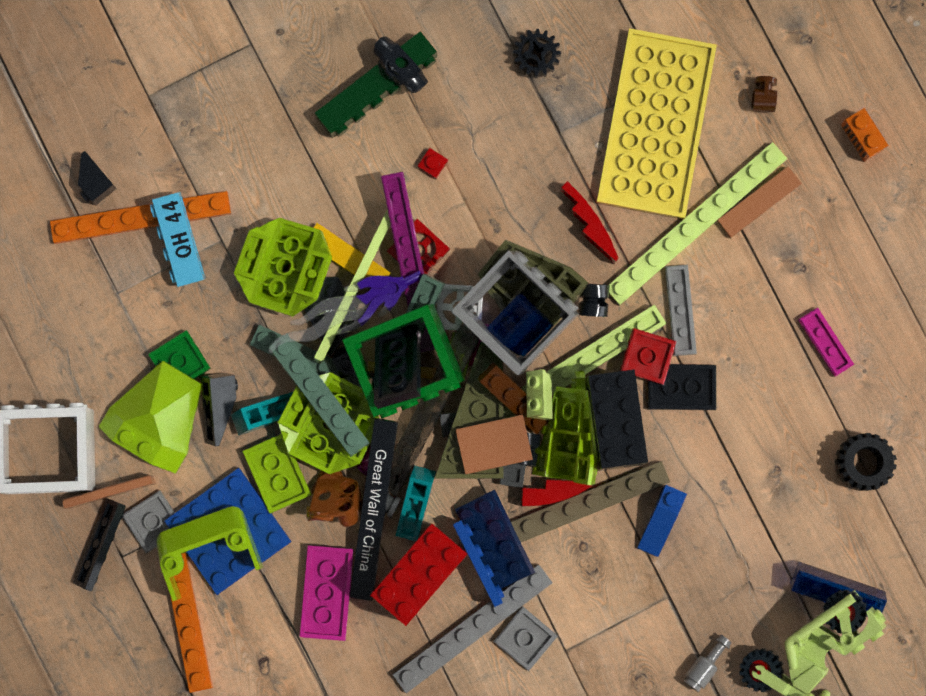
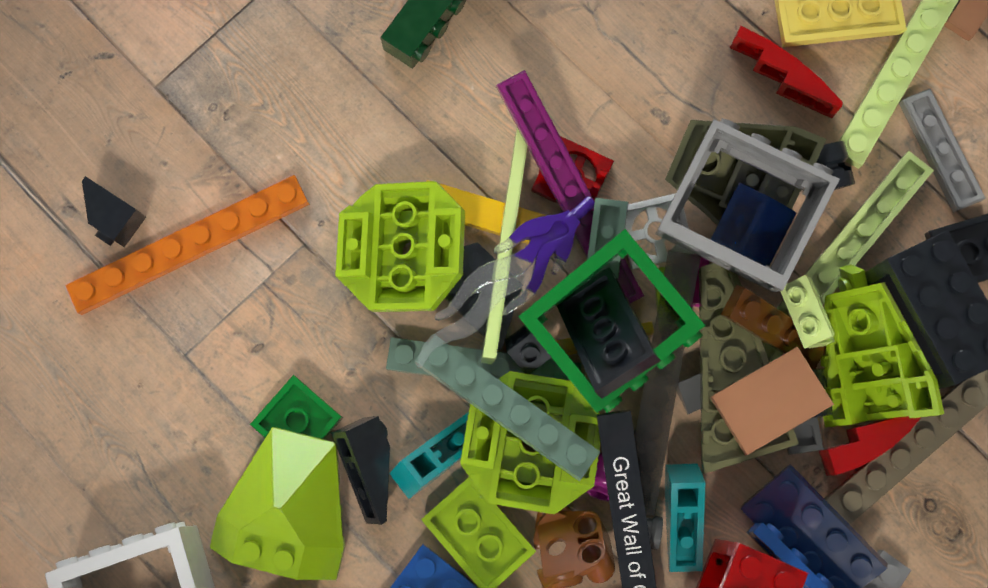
camera: 15 degrees left, 5 degrees down
medium azure brick [150,192,206,287] -> none
red plate [418,148,448,179] -> none
red plate [620,328,677,385] -> none

